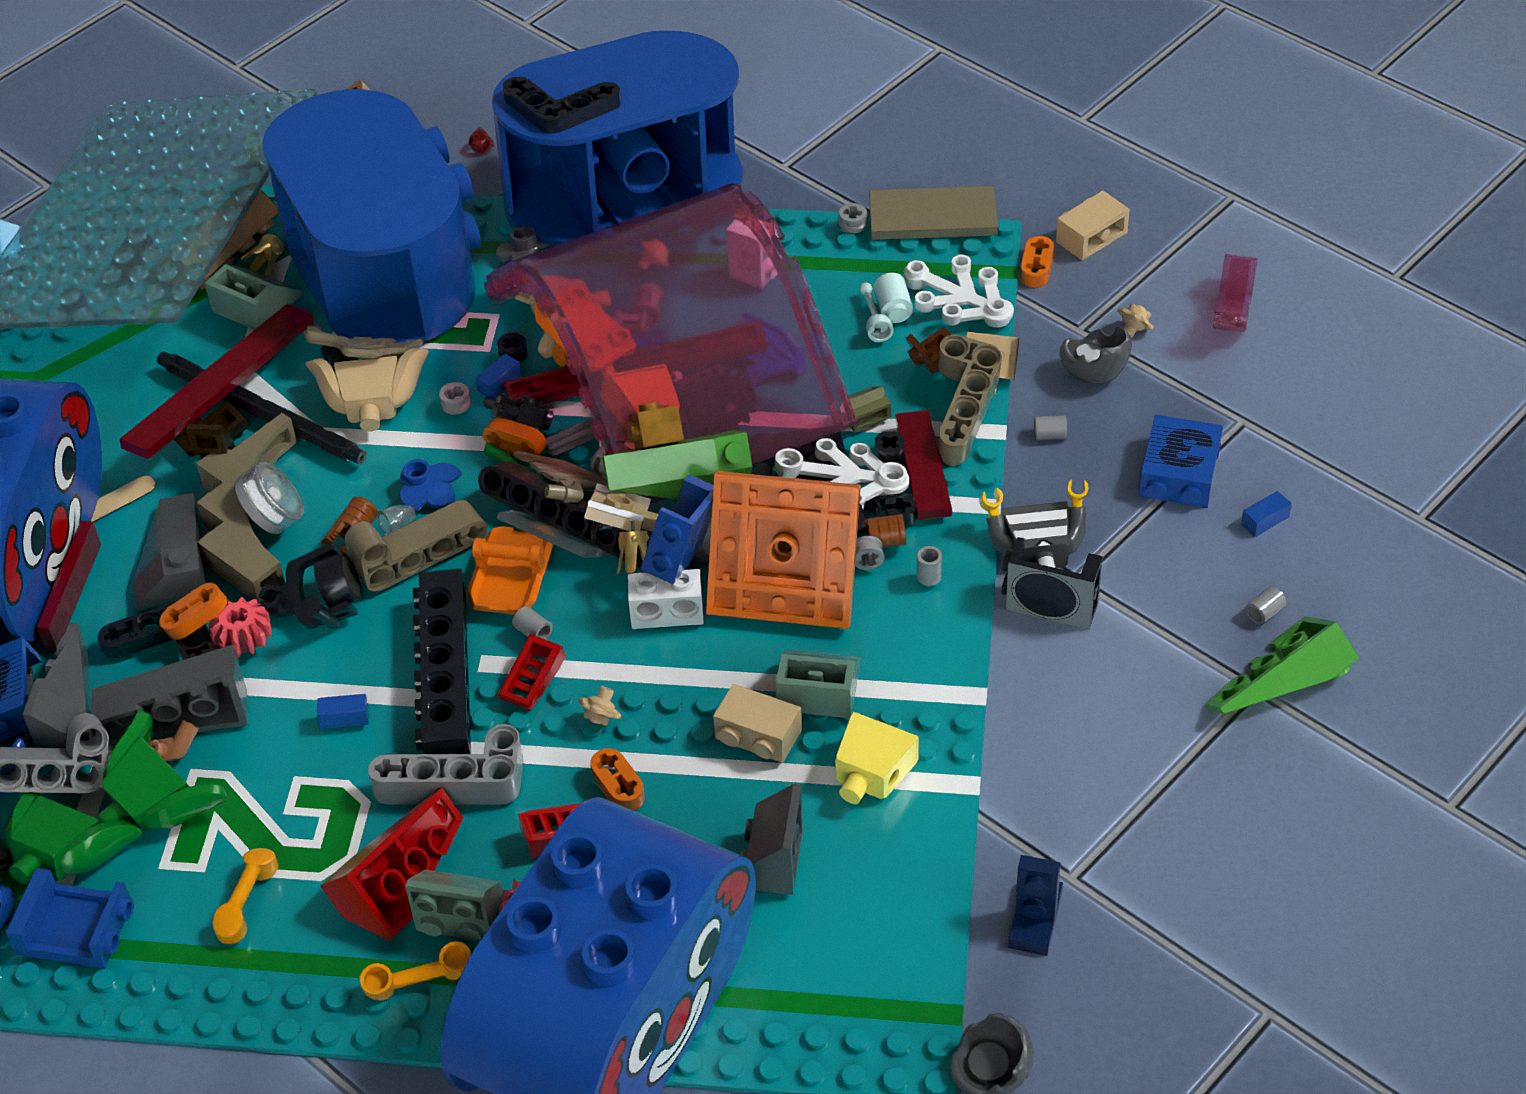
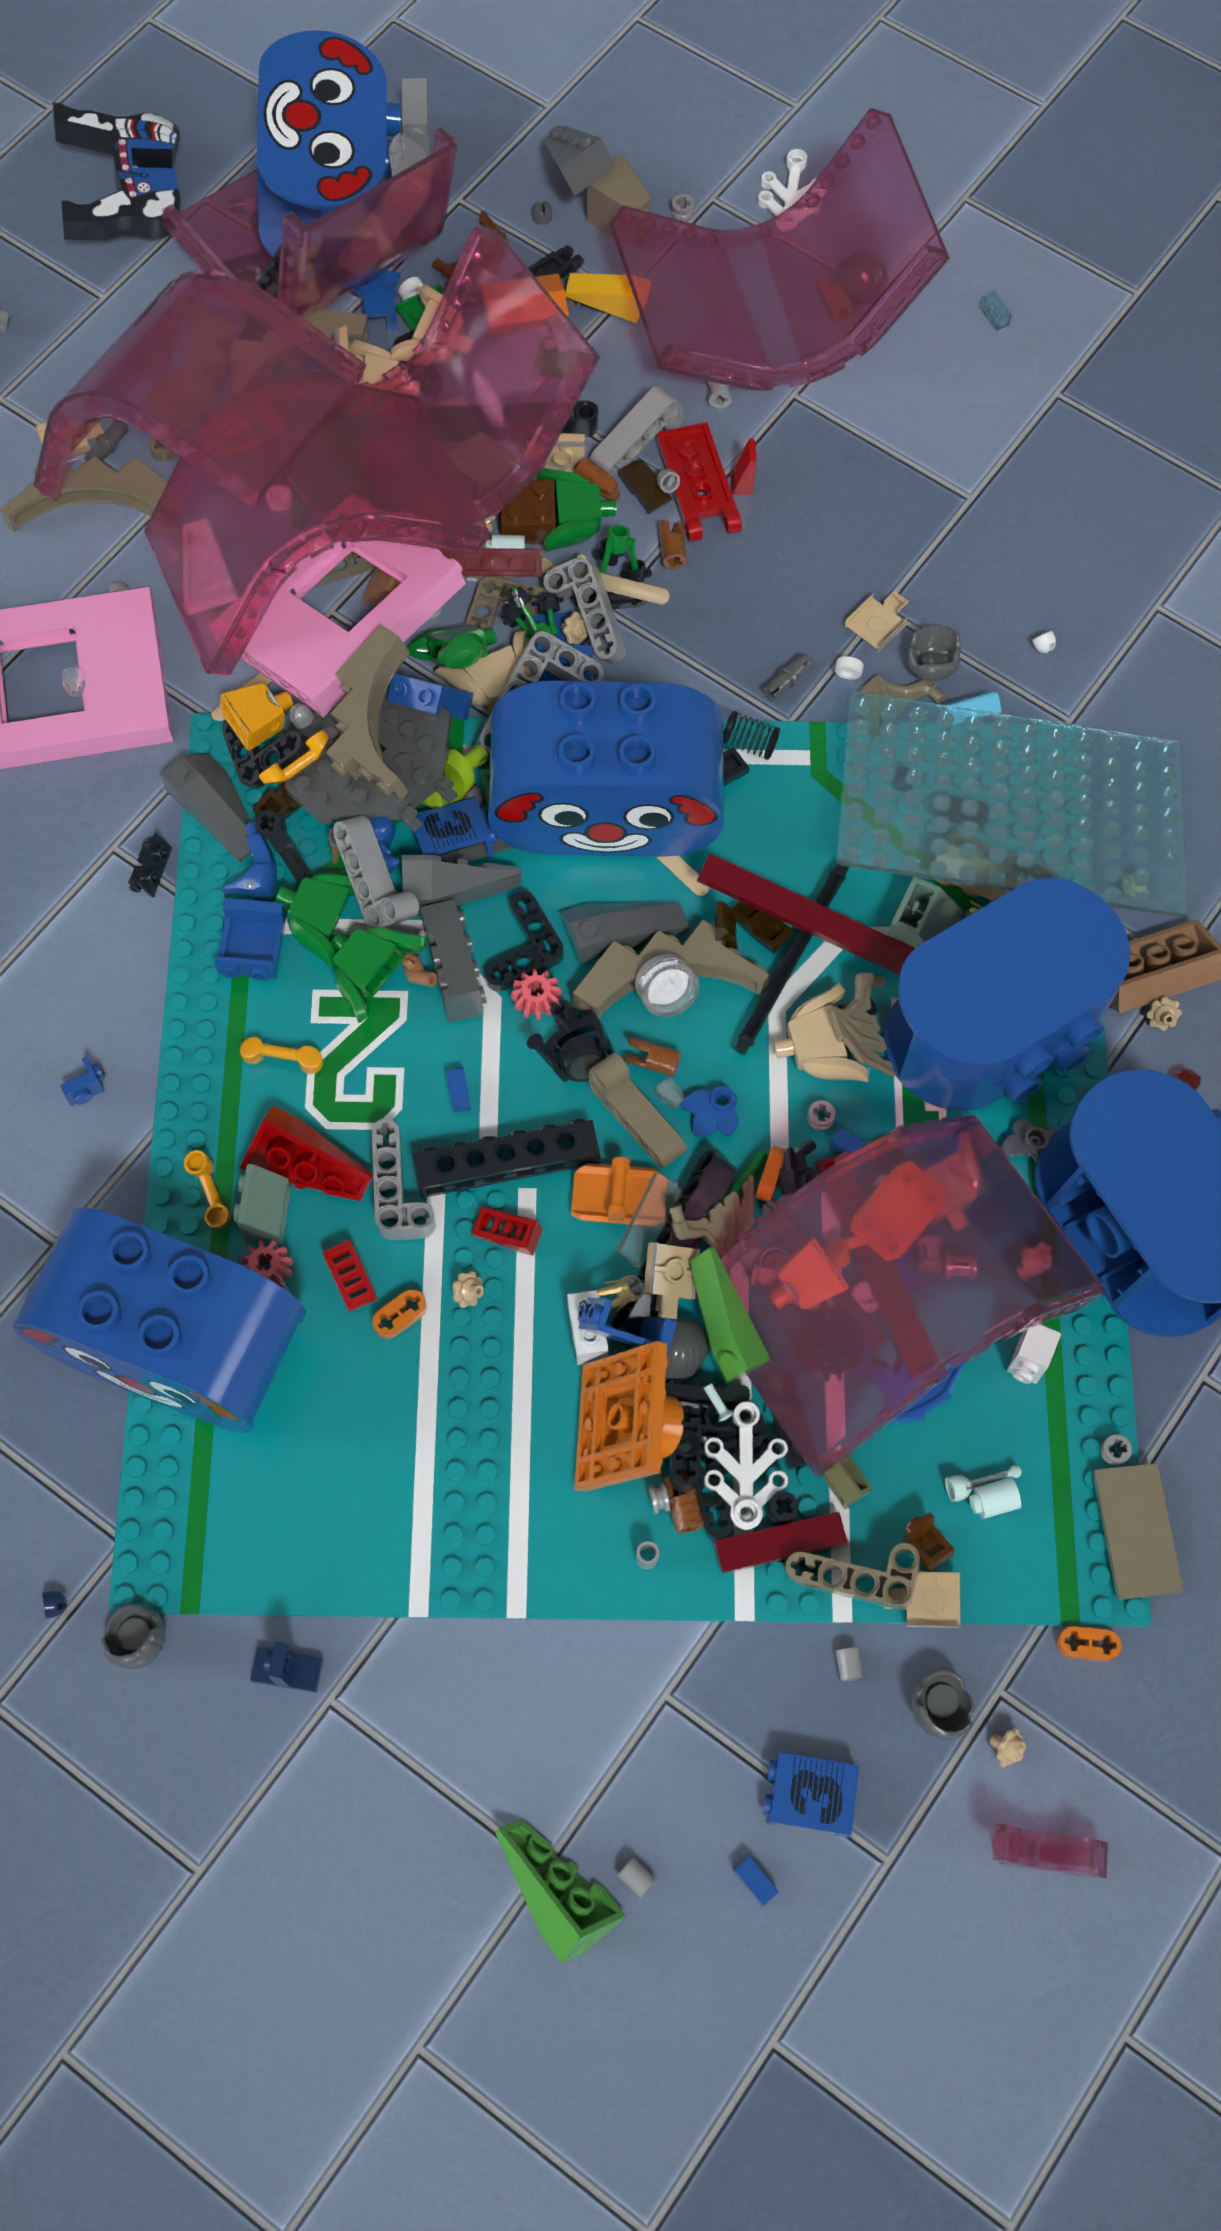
camera: 80 degrees right, 20 degrees up
dark red tile [36,521,101,651] -> none
orange beam [159,583,227,640] -> none
black beam [503,77,621,134] -> none
light grey hinge [512,606,553,640] -> none
pearl gold brick [626,402,684,449] -> none
tan brick [713,684,802,763] -> none
dark grey slope [740,784,803,895] -> none
sand green slope [775,649,861,718] -> none
light yellow torso [835,712,919,804] -> none
white plant [904,255,1014,328] -> none
dark grey torso [979,480,1089,568] -> none
black panel [1001,537,1103,630] -> none
tan brick [1056,191,1130,261] -> none

